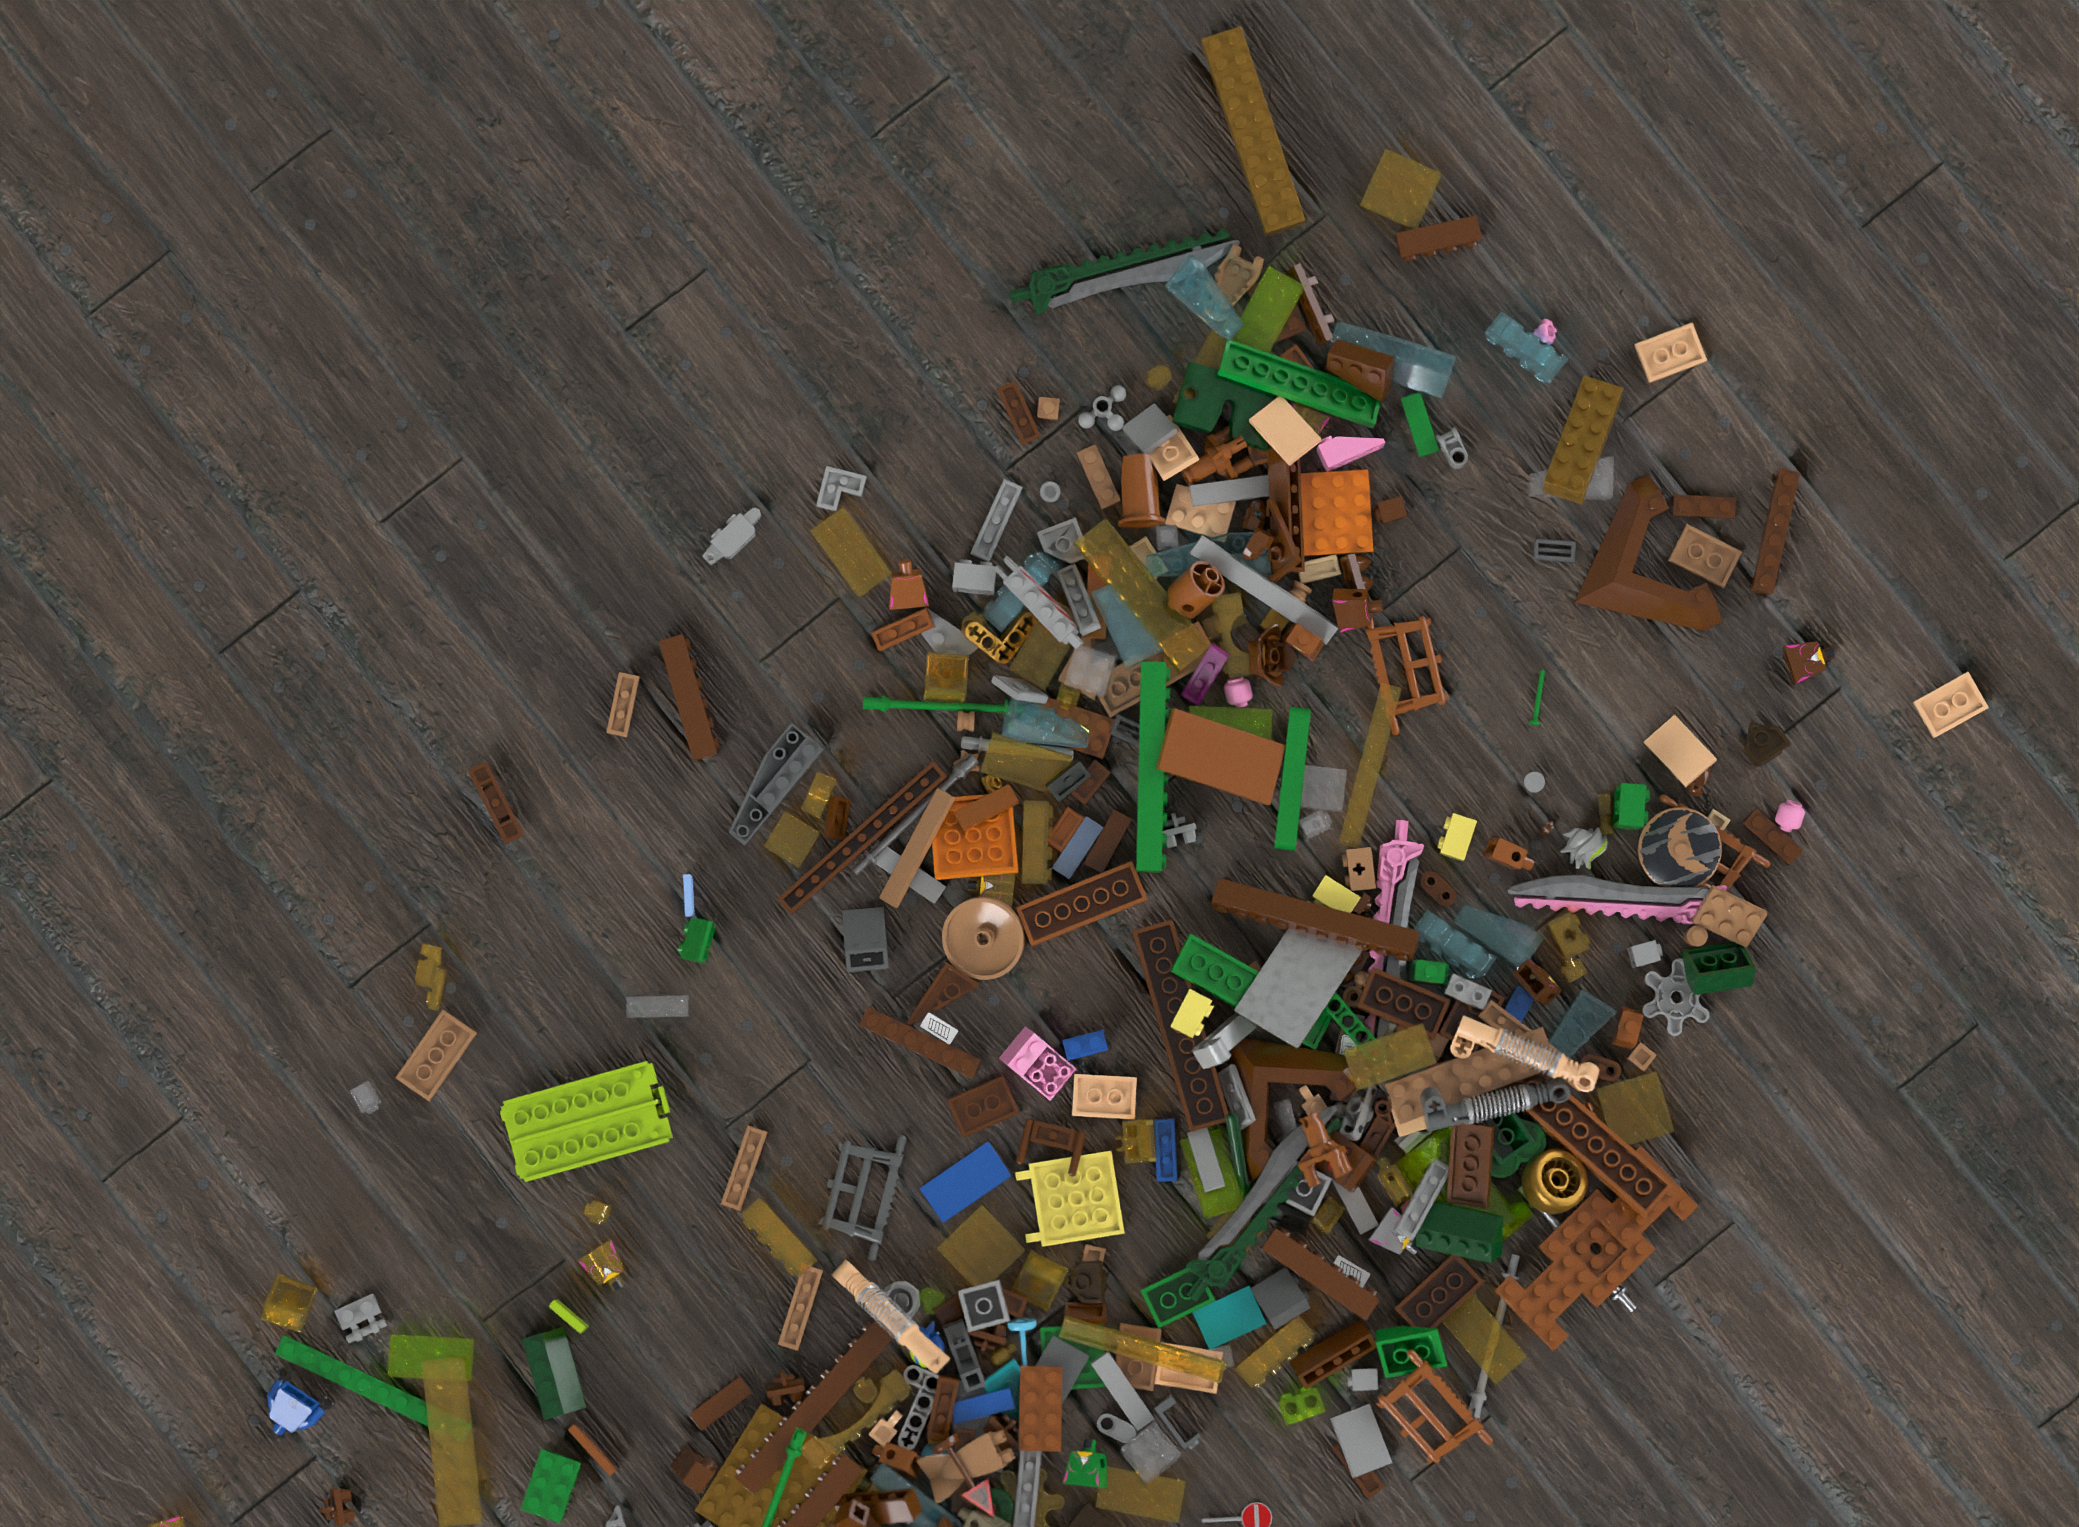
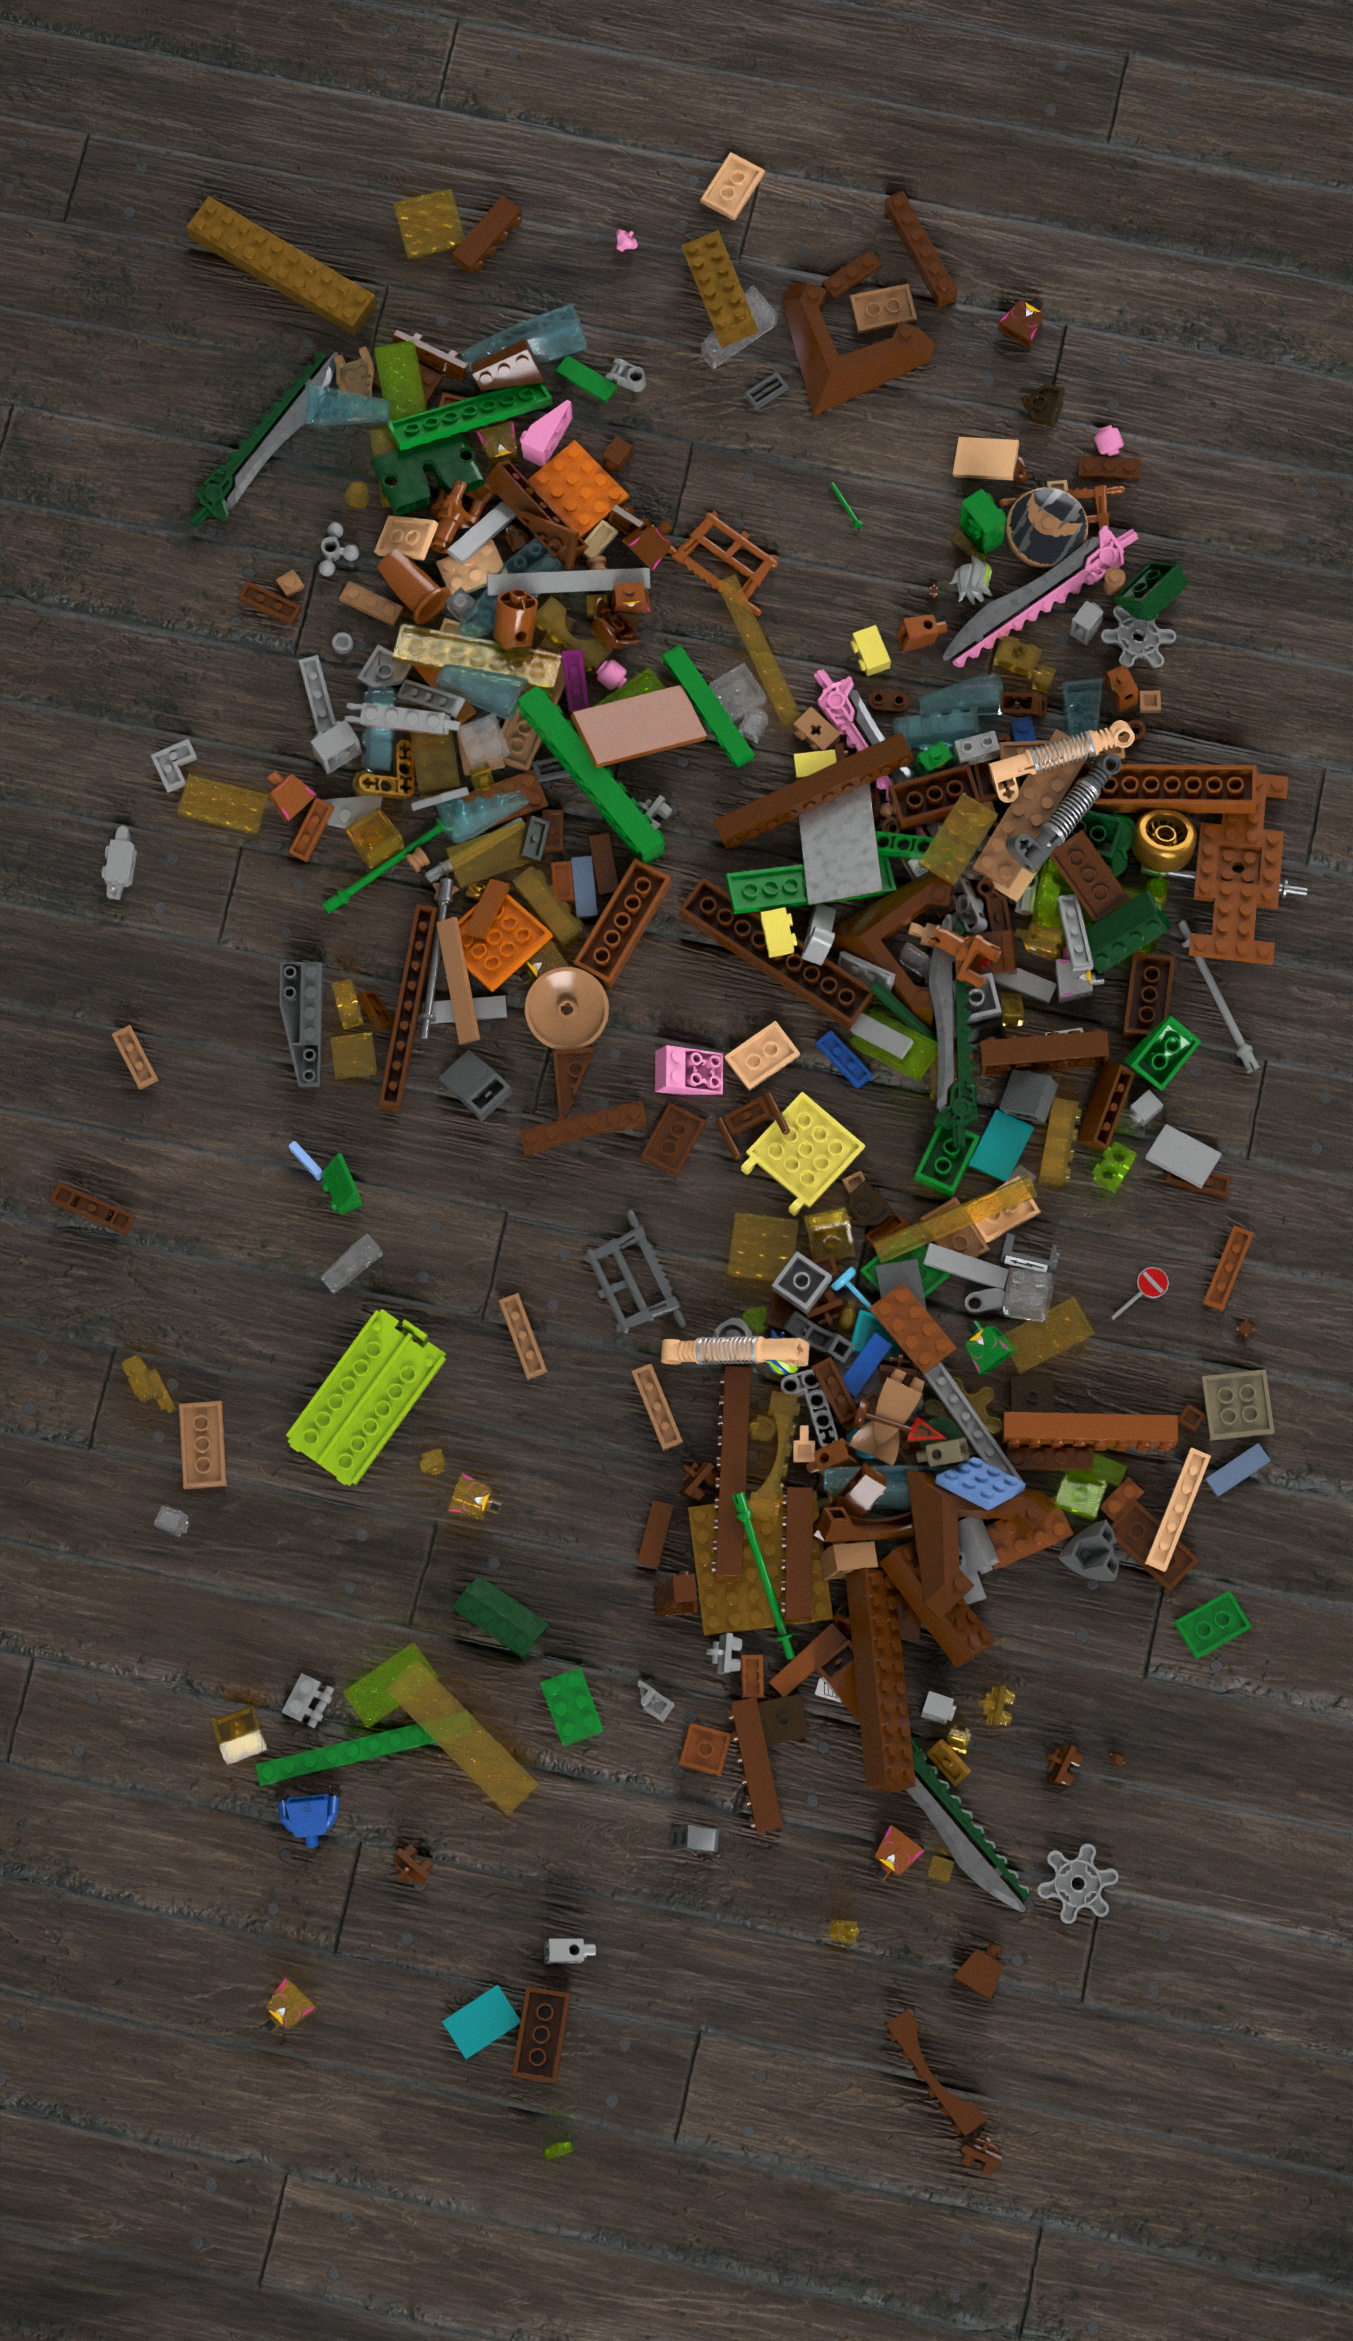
camera: 35 degrees left, 10 degrees down
lime tile [549,1299,589,1334] -> none
dark orange tile [568,1424,617,1476] -> none
reddish brown brick [659,634,720,762] -> none
clear yellow brick [741,1198,818,1277] -> none
blue tile [919,1141,1012,1223] -> none
white sticker [920,1013,958,1044] -> none
blue brick [1062,1030,1108,1061] -> none
clear yellow brick [1115,1120,1156,1164] -> none
light grey tile [1122,403,1178,454] -> none
reddish brown rock [1242,527,1275,560] -> none
light nougat tile [1249,396,1321,466] -> none
dark orange piece [1376,1349,1493,1464] -> none
clear yellow plate [1442,1293,1528,1384] -> none
clear light blue wedge [1485,311,1569,384] -> none
light grey tile [1524,772,1545,793] -> none
clear yellow plate [1596,1071,1675,1145] -> none
medium nougat plate [1692,885,1767,948] -> none
light nougat plate [1913,672,1989,738] -> none

